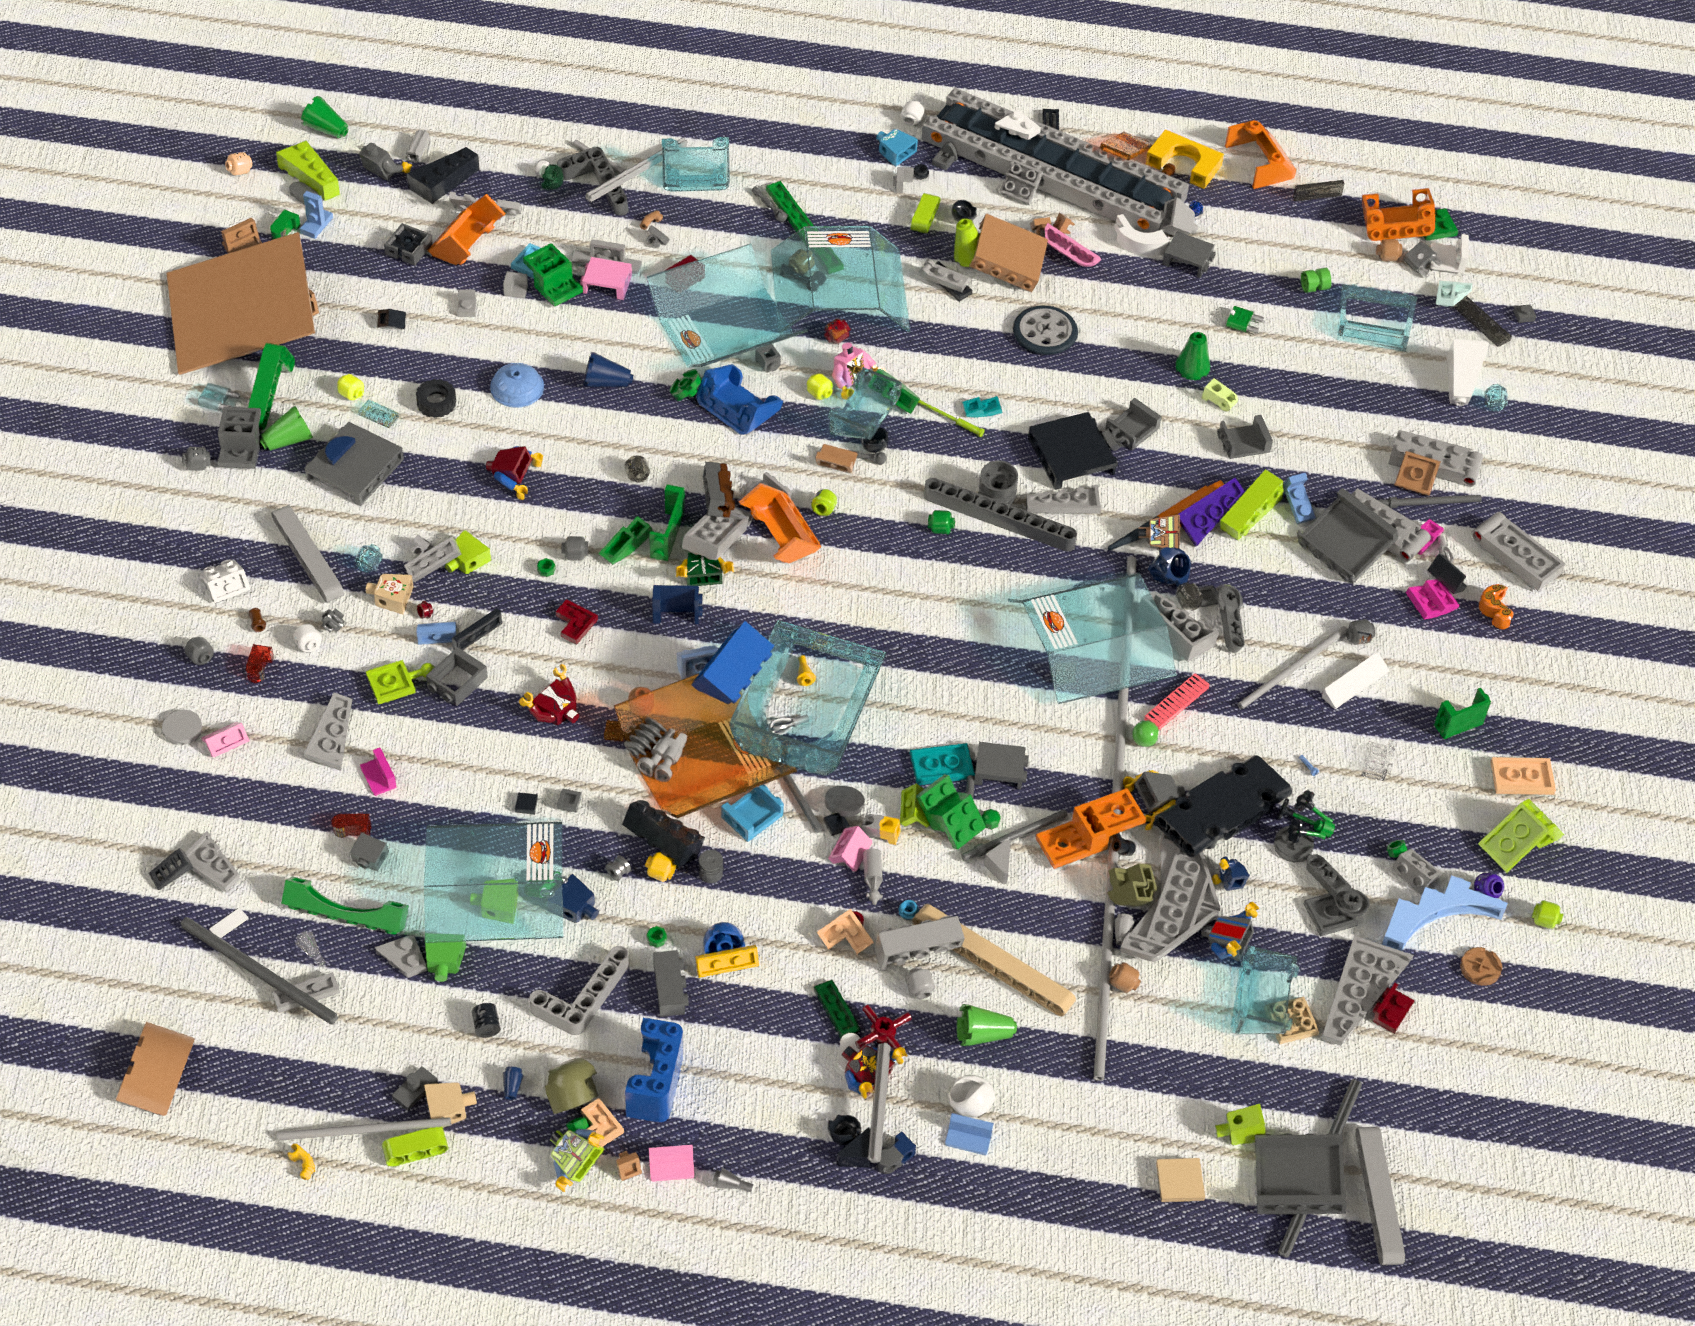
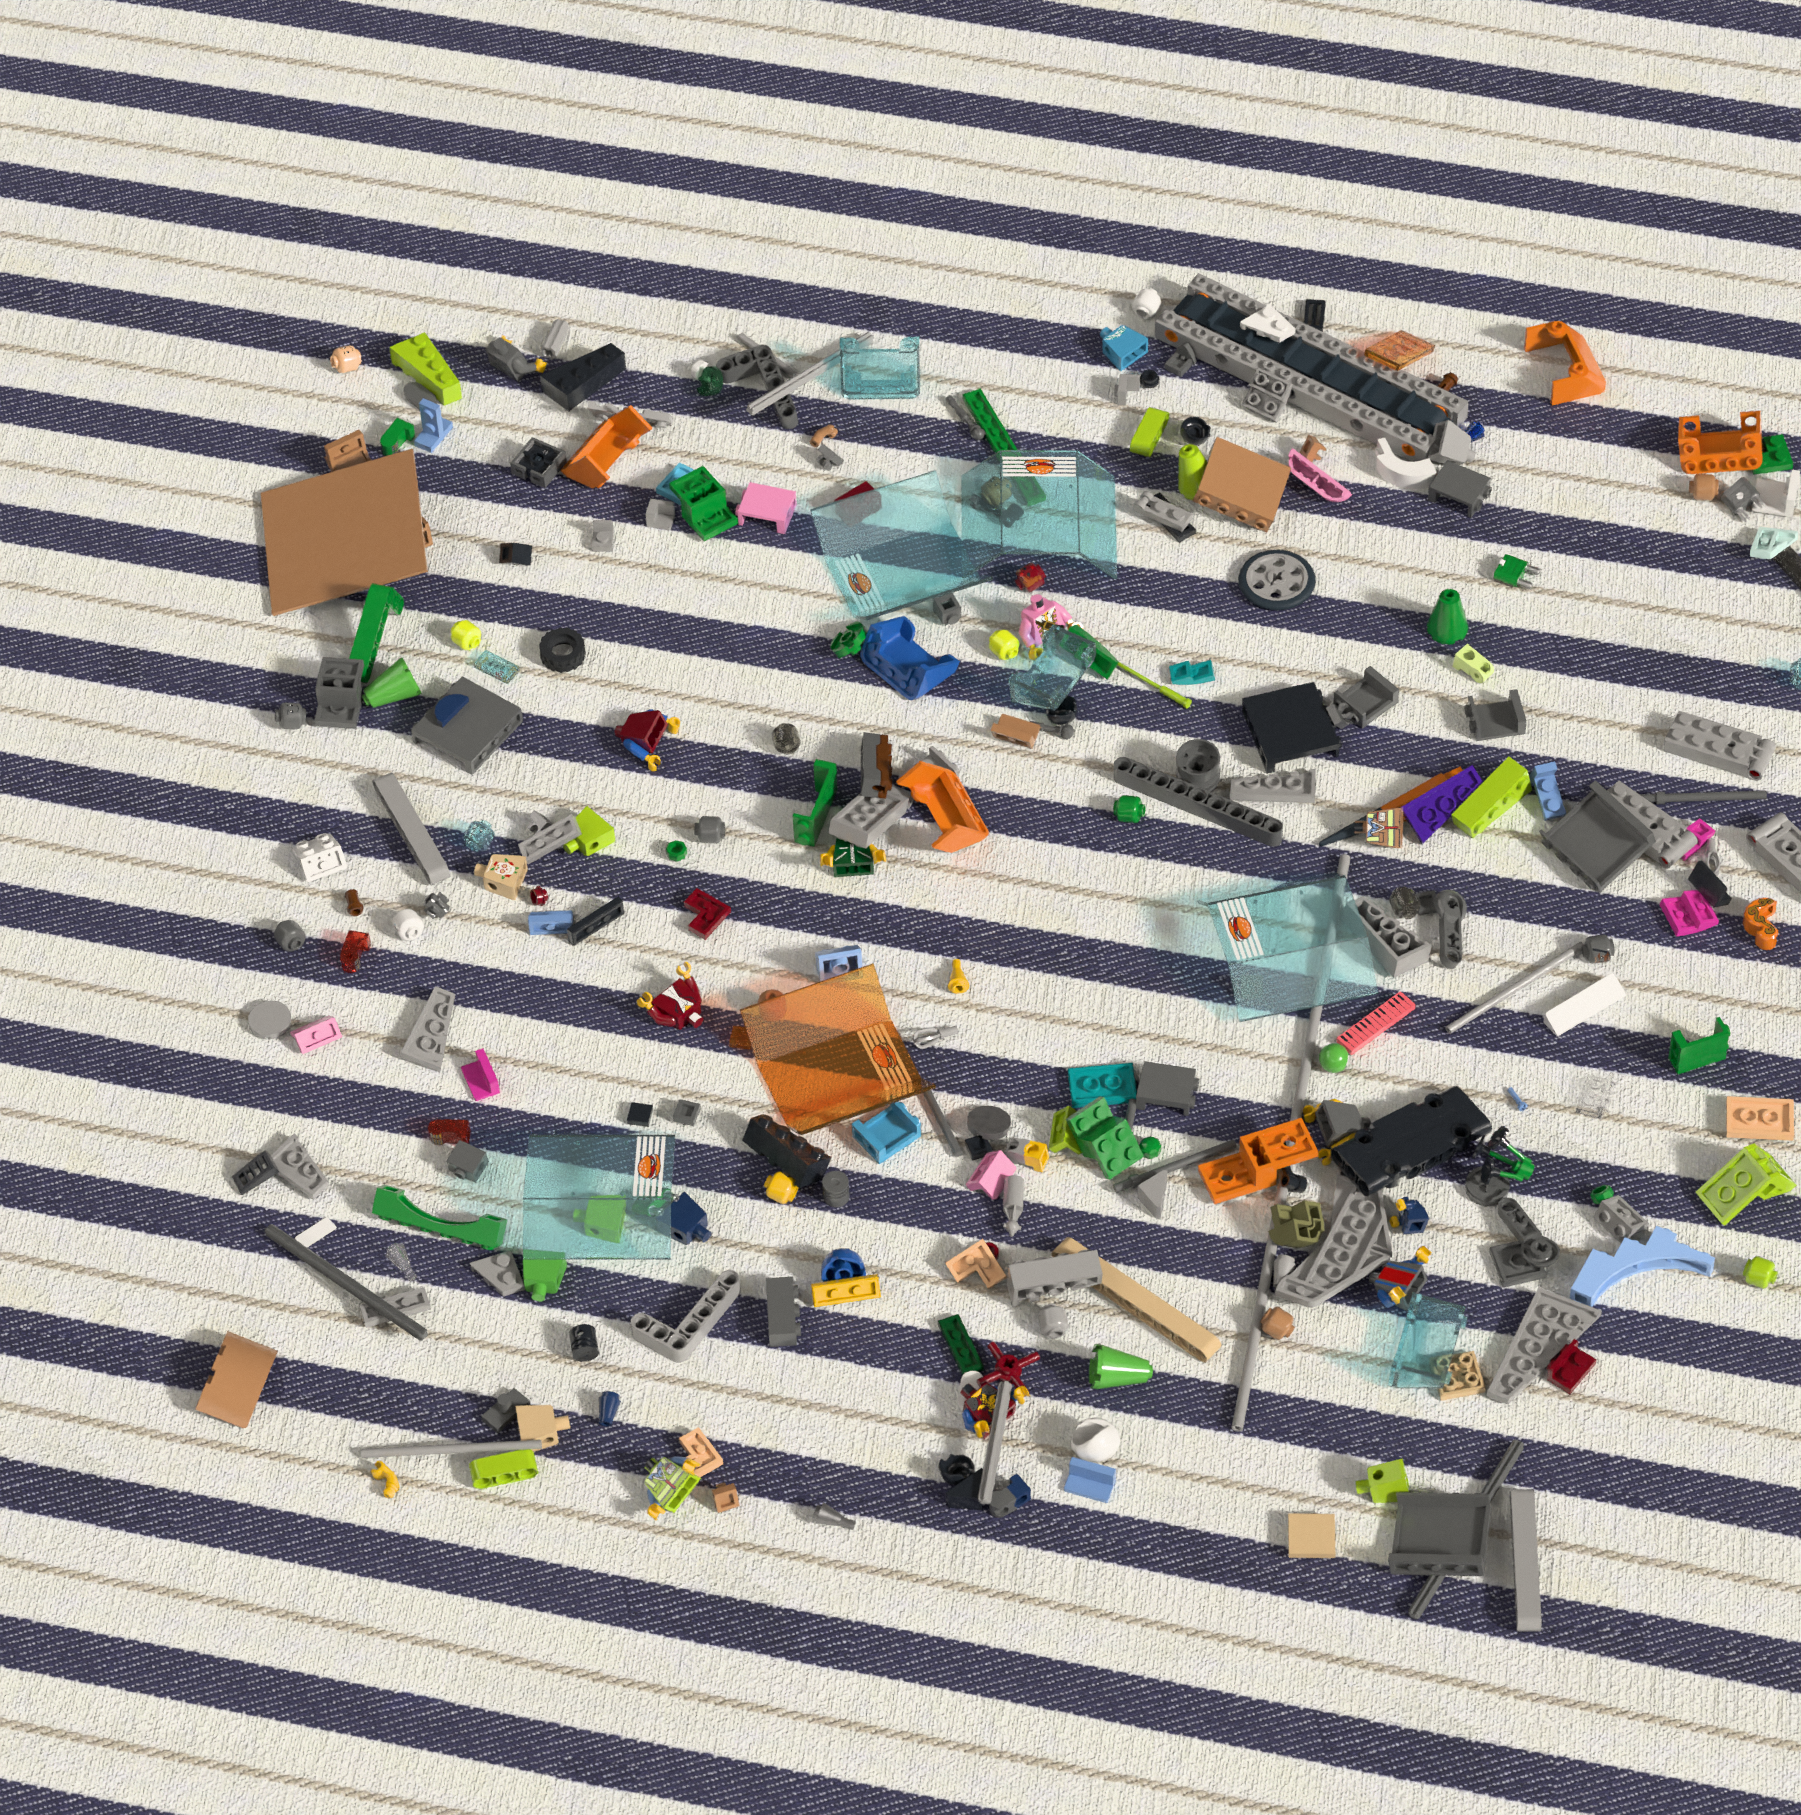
camera: 10 degrees right, 0 degrees up
clear light blue piece [198,383,240,411] -> none
green cone [301,96,349,138] -> none
lime plate [366,660,435,705] -> none
dark grey window [426,647,488,707] -> none
medium blue hat [490,363,544,408] -> none
olive brick [545,1058,599,1114] -> none
green tile [566,1117,589,1132] -> none
light grey bracket [571,239,642,274] -> none
dark blue cone [583,352,634,387] -> none
green slope [599,516,654,565] -> none
flat silver wheel [606,855,631,881] -> none
dark grey piece [624,717,667,760] -> none
blue windscreen [625,1017,683,1122] -> none
light grey piece [637,728,687,782] -> none
green tile [646,926,667,948] -> none
bright pink panel [649,1145,694,1182] -> none
dark blue panel [652,585,703,624] -> none
blue windscreen [691,621,774,704] -> none
clear light blue panel [730,620,887,776] -> none
lime head [811,489,837,516] -> none
dark azure plate [899,900,919,920] -> none
medium nougat tile [1030,217,1051,235] -> none
yellow arch [1145,129,1224,189] -> none
dark blue piece [1148,547,1191,589] -> none
clear smoke tile [1293,180,1345,202] -> none
bright green wheel [1301,267,1331,293] -> none
clear light blue windscreen [1337,284,1417,352] -> none
medium nougat tile [1394,451,1441,496] -> none
white slope [1446,339,1489,406] -> none
medium nougat tile [1460,947,1502,986] -> none
dark purple head [1474,873,1504,898] -> none

